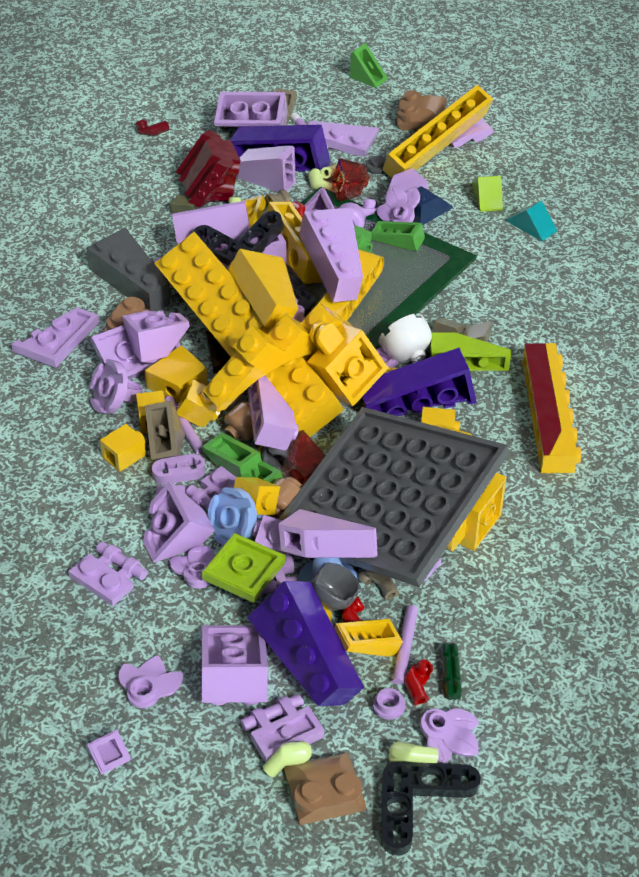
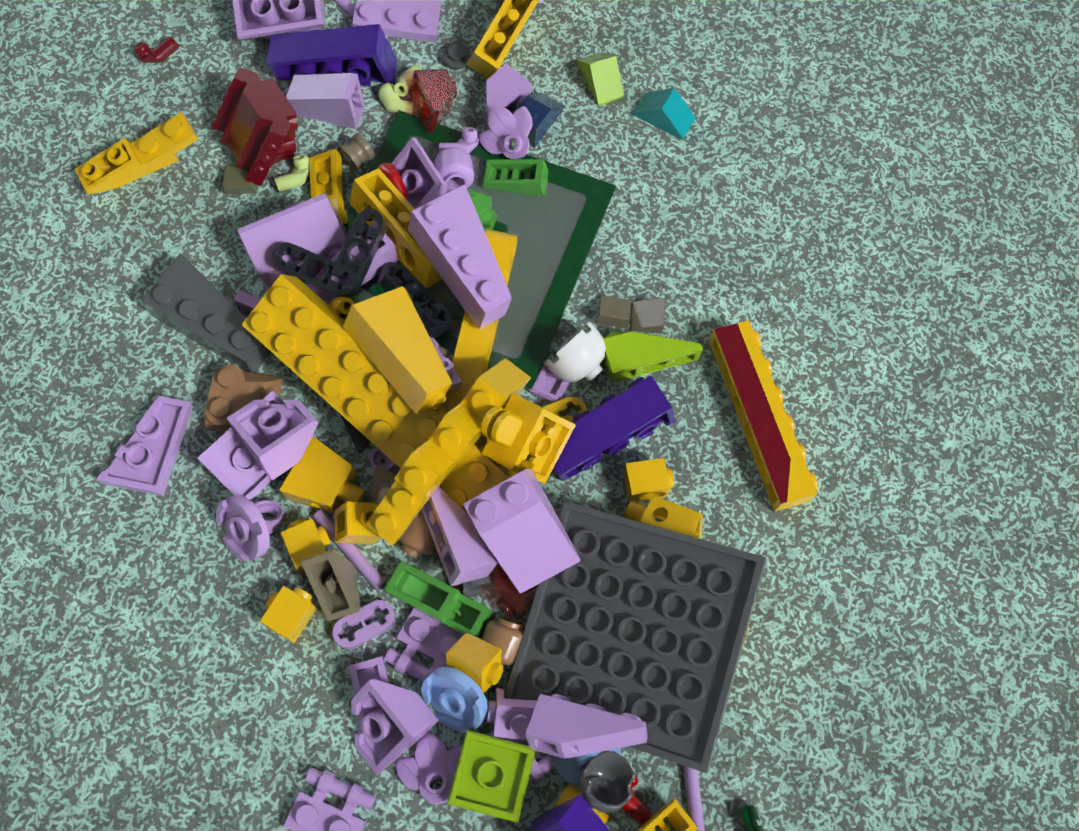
camera: 20 degrees left, 25 degrees up
none -> yellow slope [75,112,199,194]
none -> lavender slope [463,469,581,594]

